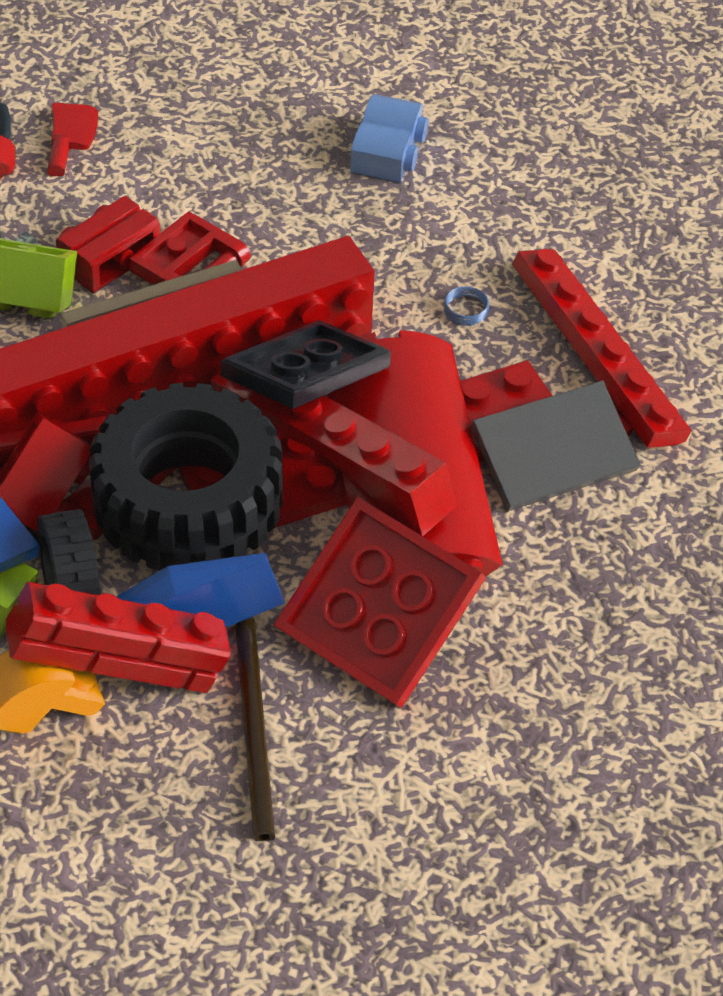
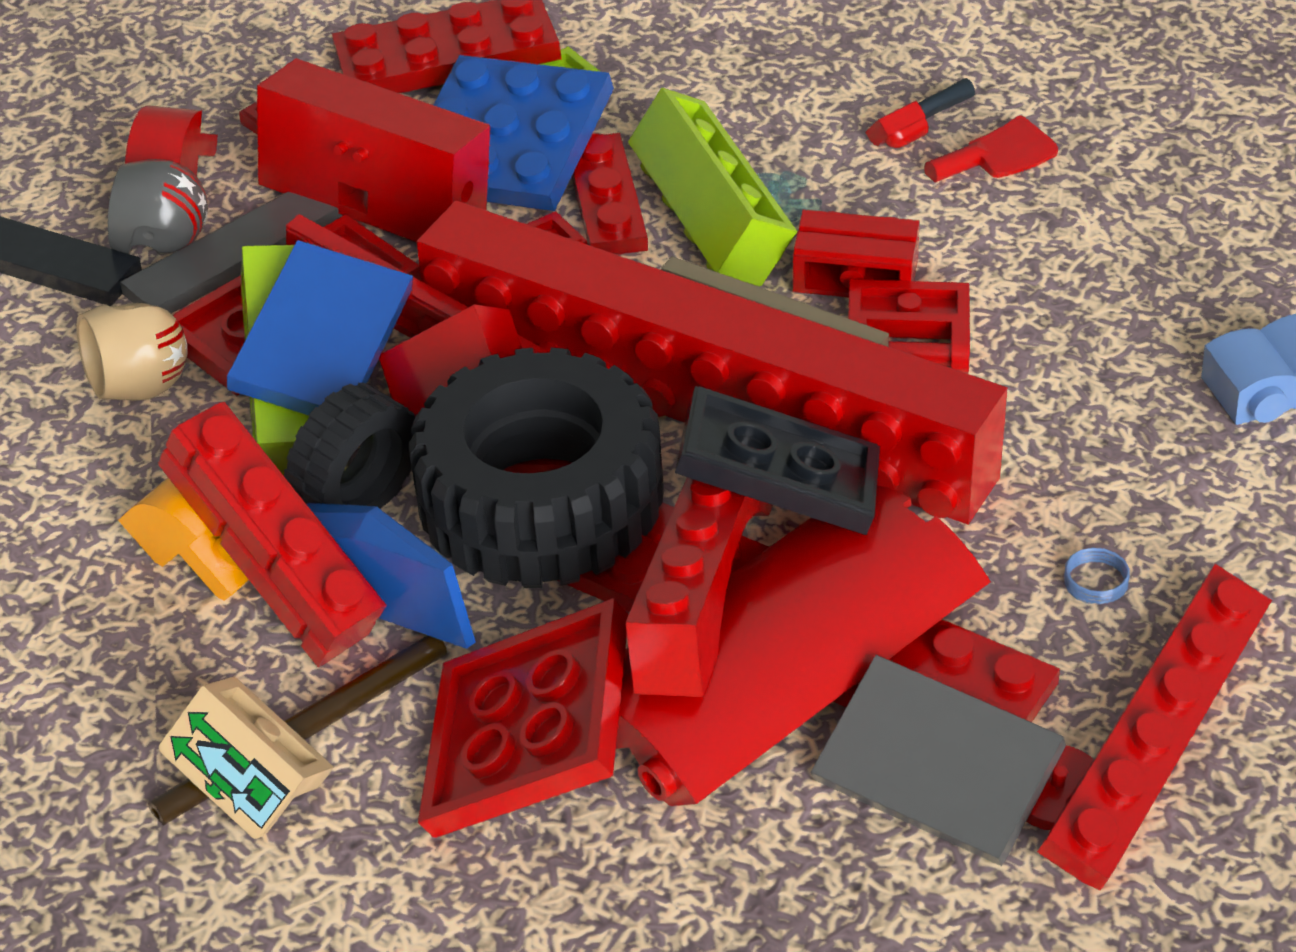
camera: 60 degrees right, 5 degrees down
none -> panel [159,676,334,839]

